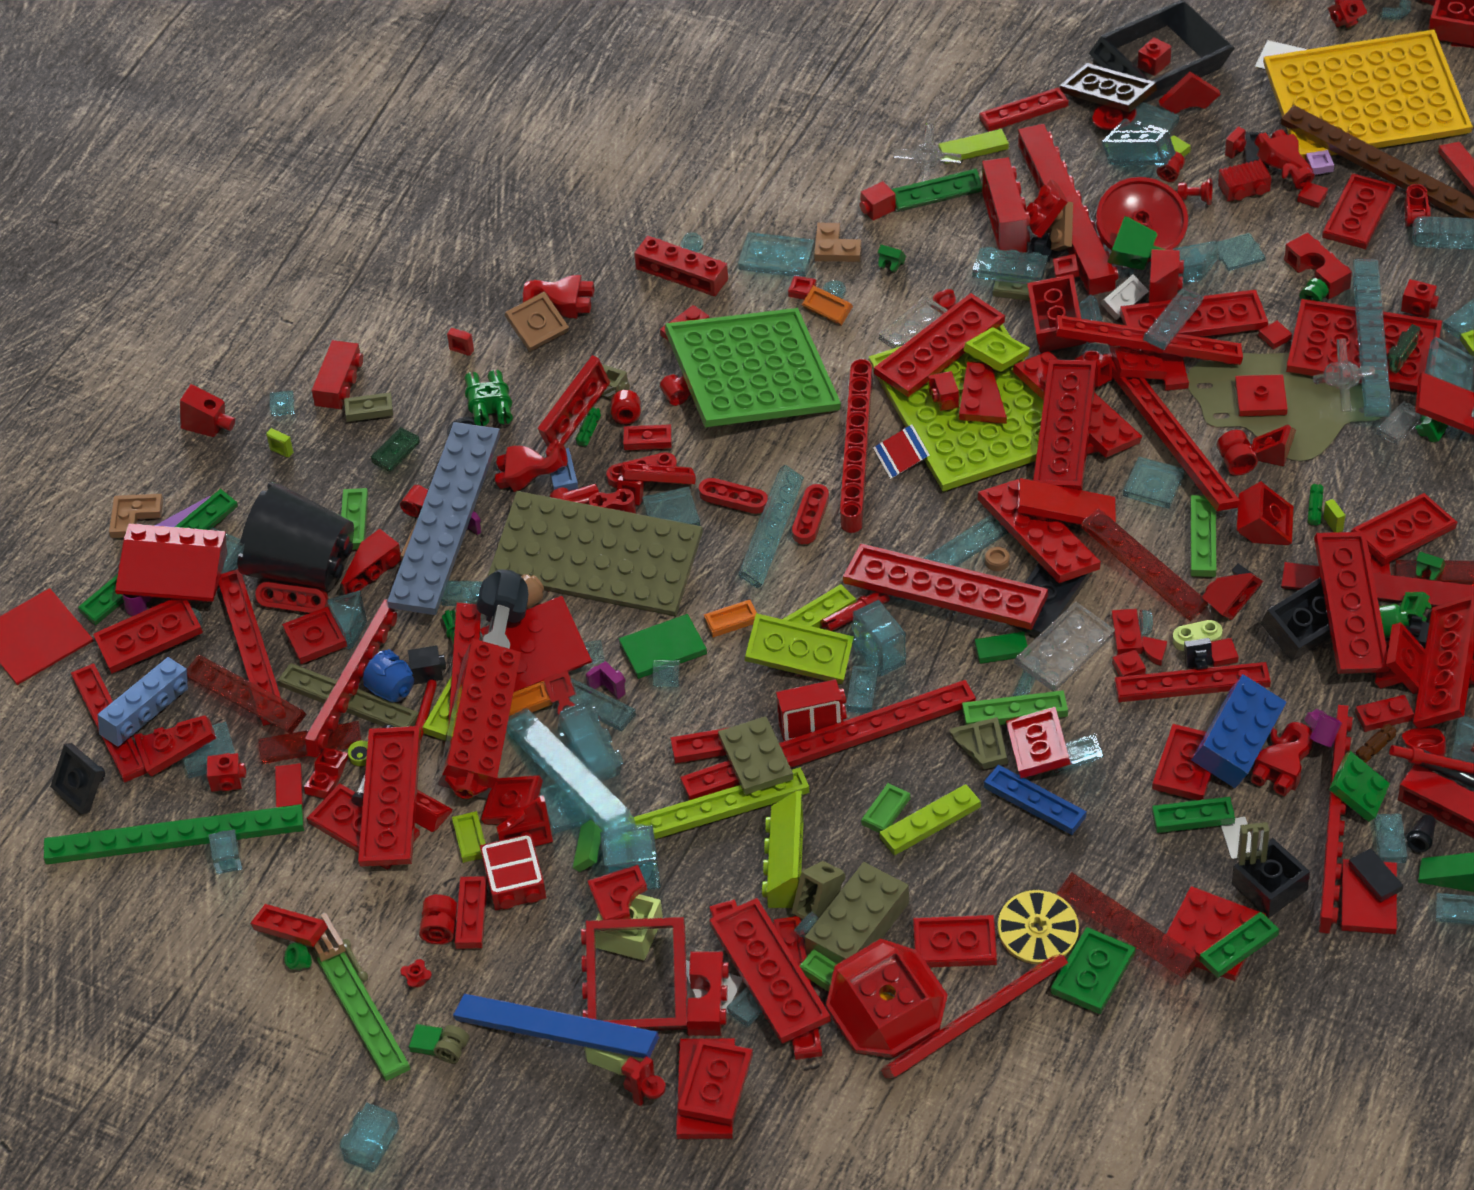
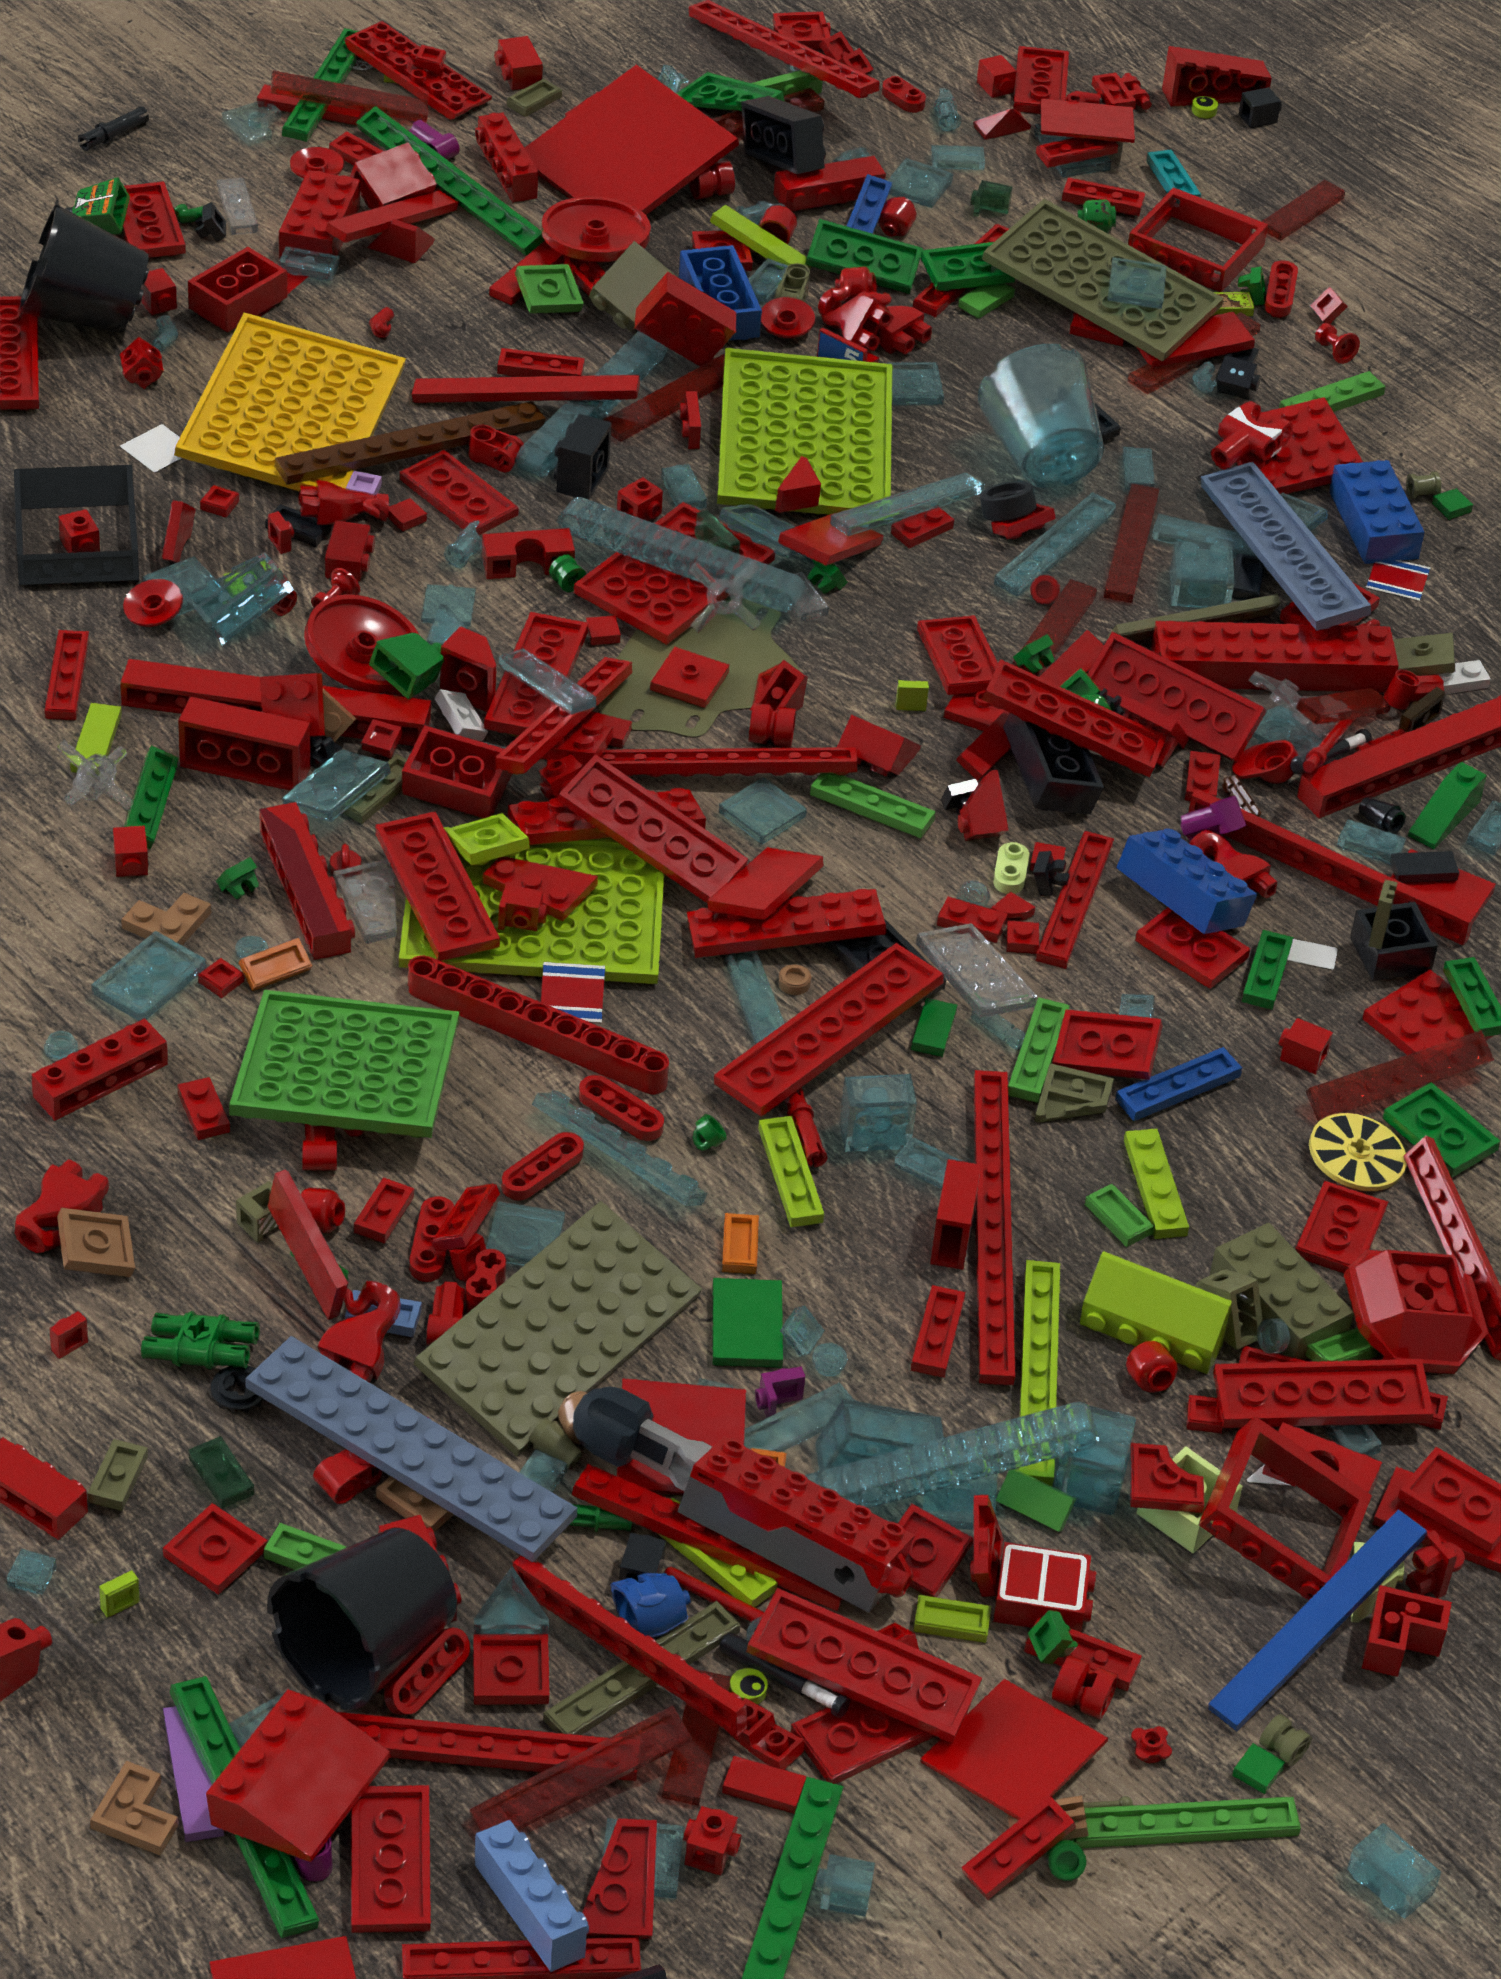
camera: 75 degrees left, 5 degrees down
red plate [544,671,578,719] -> none
olive plate [718,716,793,795] -> none
lime plate [744,613,854,685] -> none
dark brown plate [1060,63,1157,113] -> none
clear red plate [1081,508,1208,622] -> none
green axle [1307,484,1324,526] -> none
green plate [1329,751,1390,822] -> none
none -> red plate [163,1503,268,1595]
none -> red tile [200,485,239,518]
none -> brick [259,802,355,960]
none -> clear light blue piece [444,520,482,568]
none -> black brick [554,414,612,501]
none -> green tile [692,1114,727,1151]
none -> clear light blue plate [812,1343,847,1376]
none -> red piece [920,1679,1108,1820]
none -> green tile [1027,1610,1078,1664]
none -> red head [1126,1341,1178,1393]
none -> red brick [1279,1018,1333,1075]
none -> red brick [1362,1585,1452,1677]

